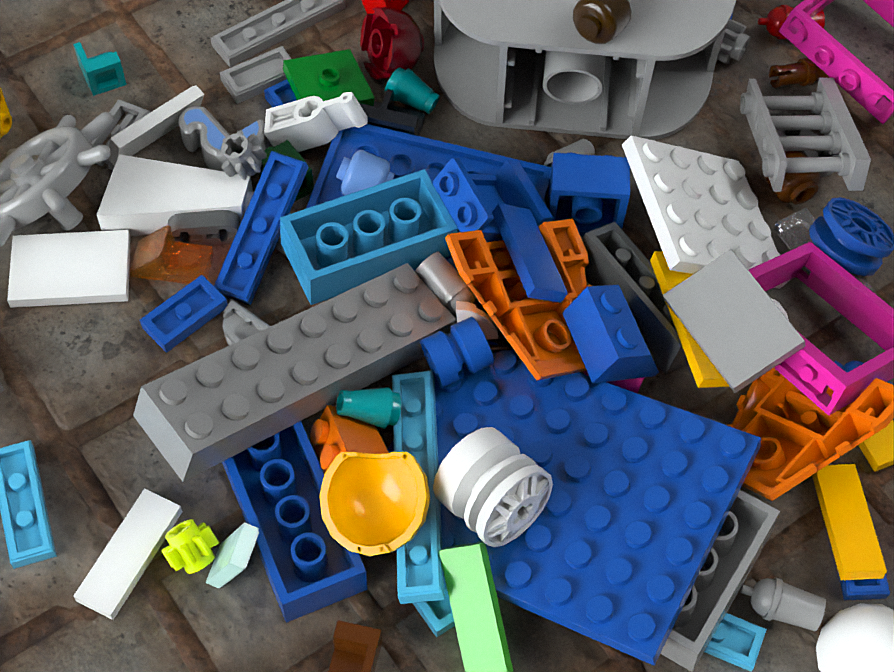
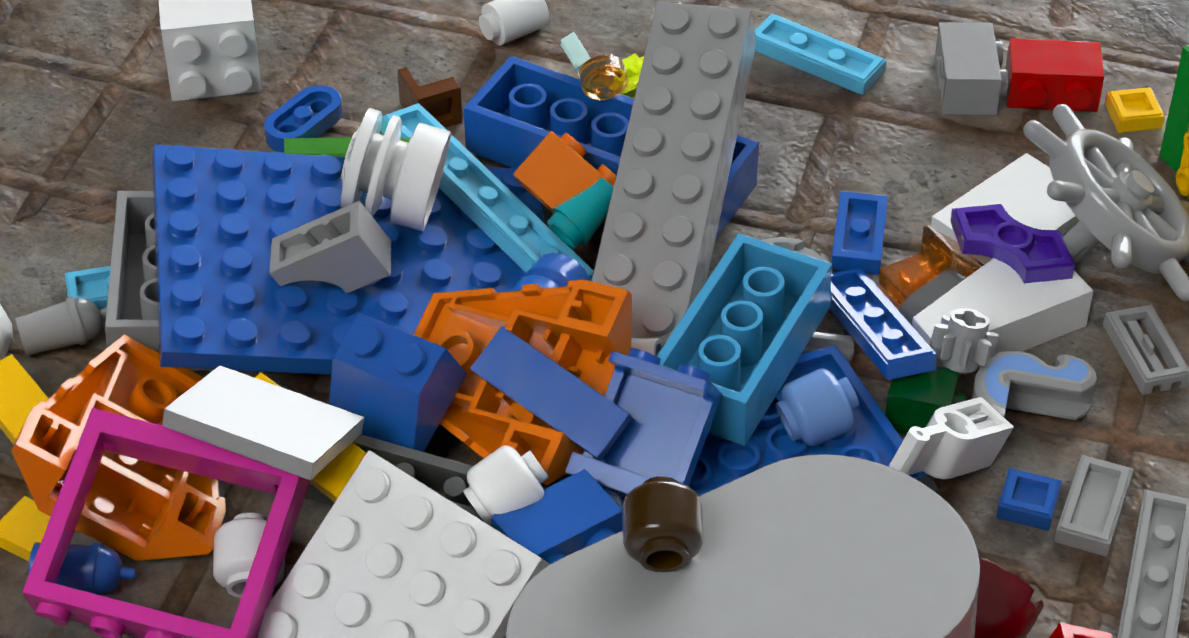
camera: 145 degrees right, 15 degrees down
white tile [108,85,204,166] -> none
green plate [283,49,375,106] -> none
yellow cylinder [319,452,430,556] -> none
none -> light grey arch [269,200,391,294]
none -> white head [463,445,549,526]
none -> clear orange tile [579,55,628,100]
none -> dark purple tile [950,204,1075,284]

